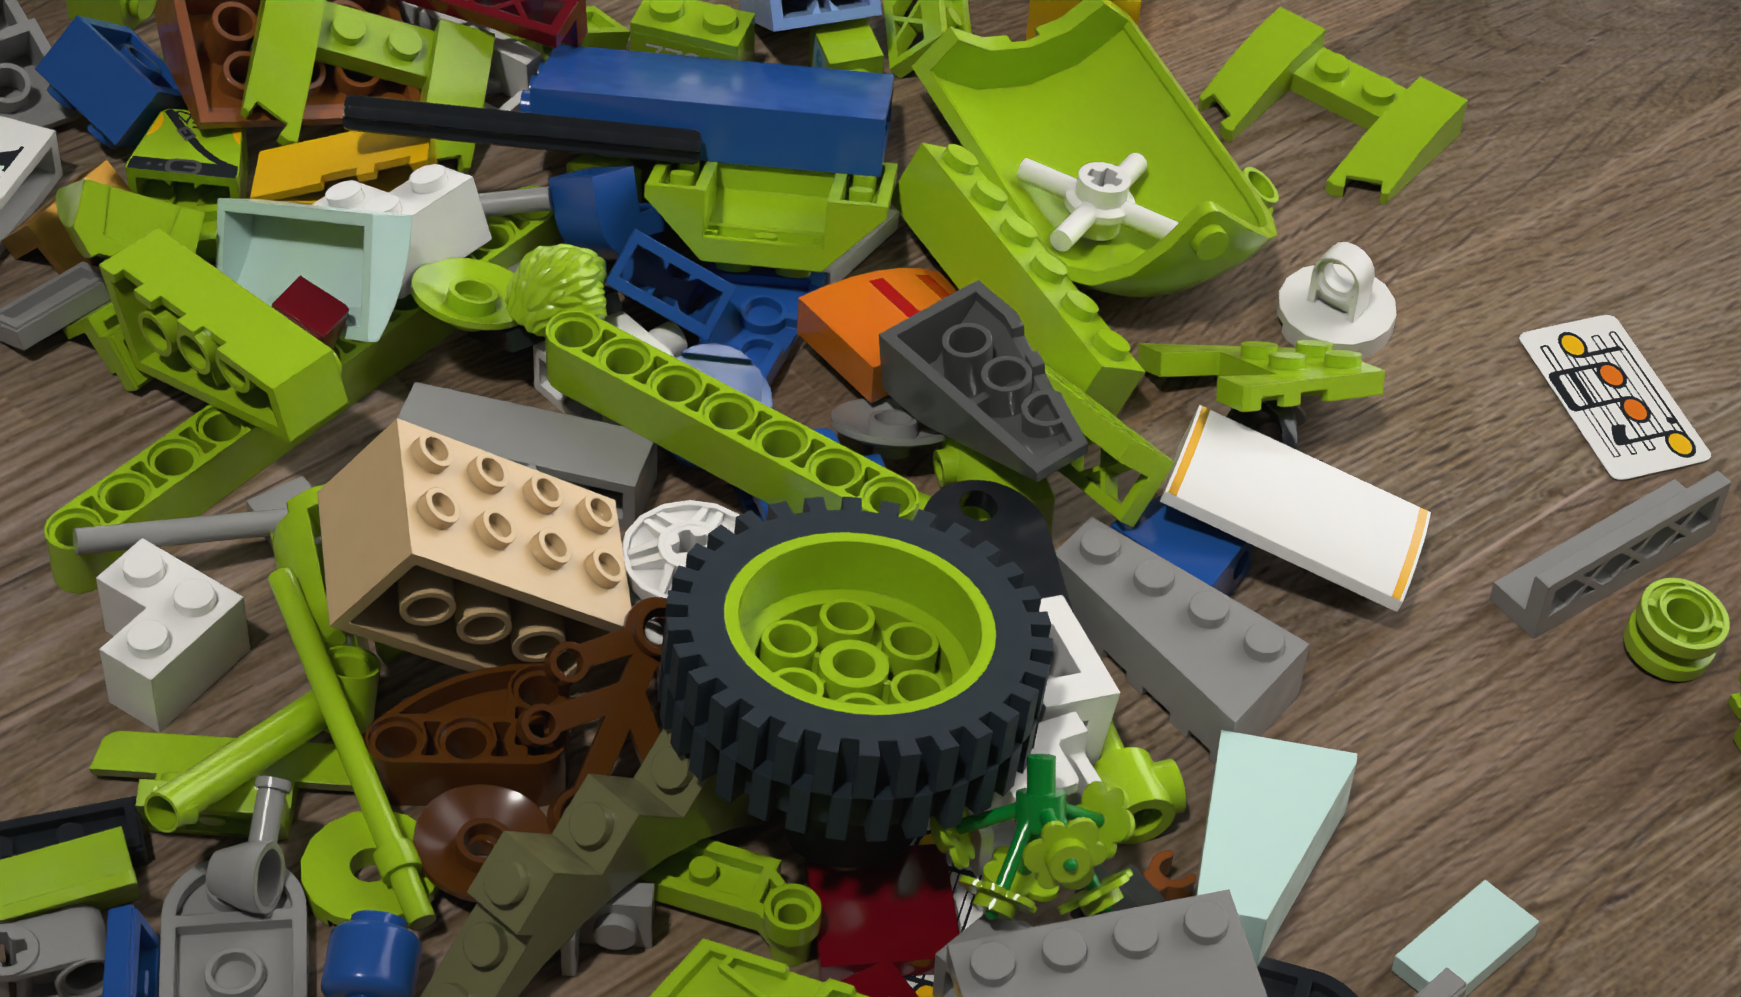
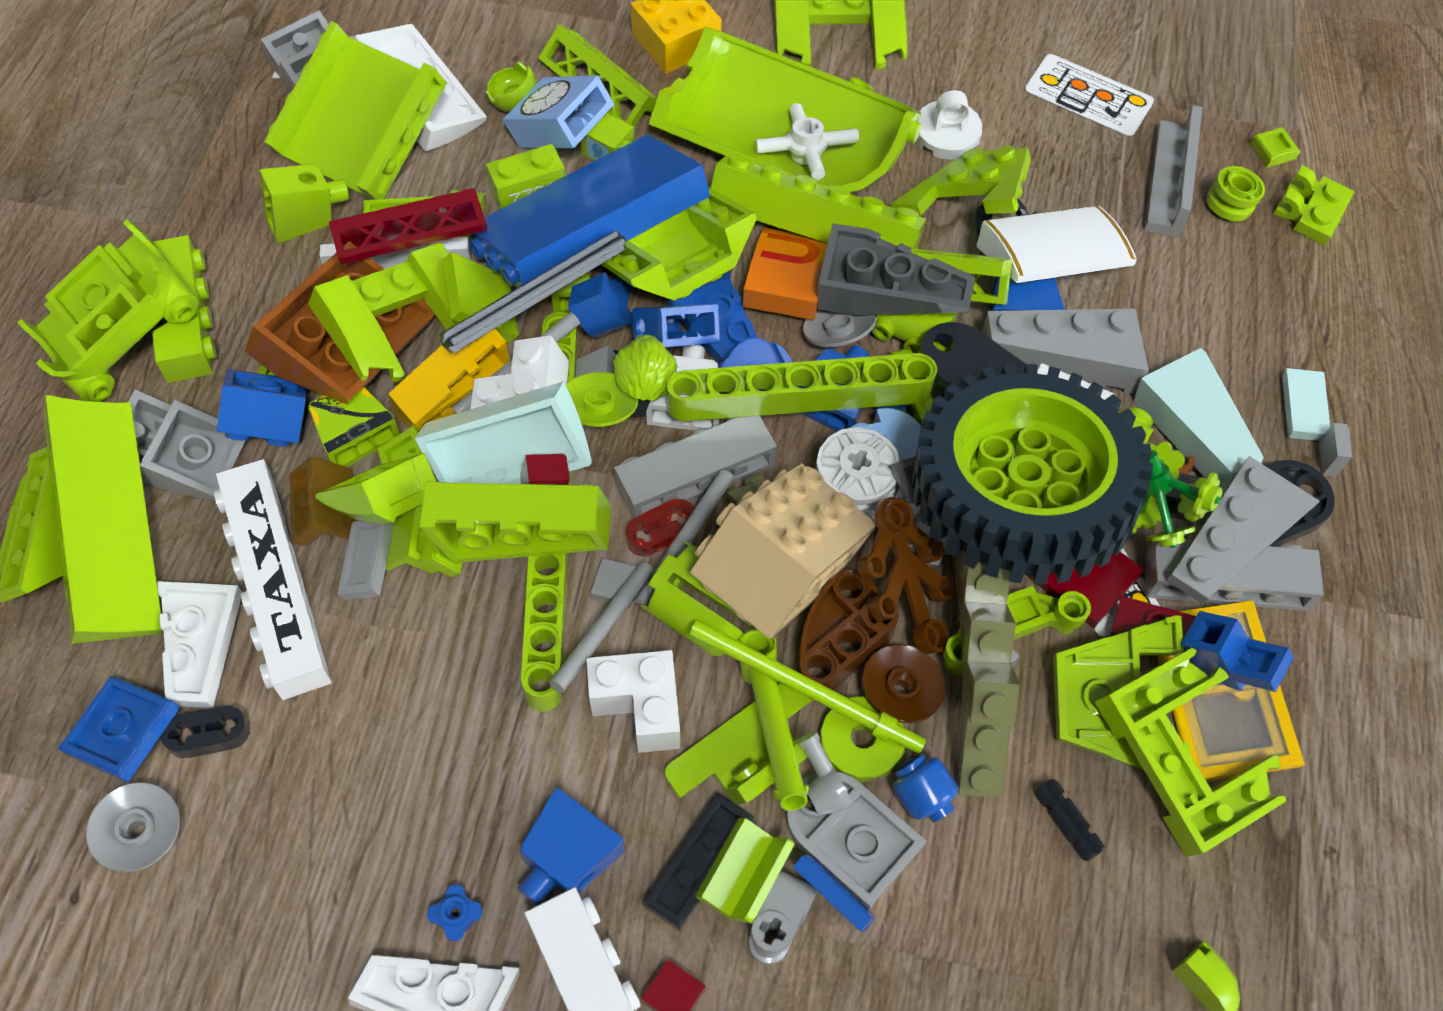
camera: 40 degrees left, 15 degrees up
none -> lime tile [442,252,519,343]

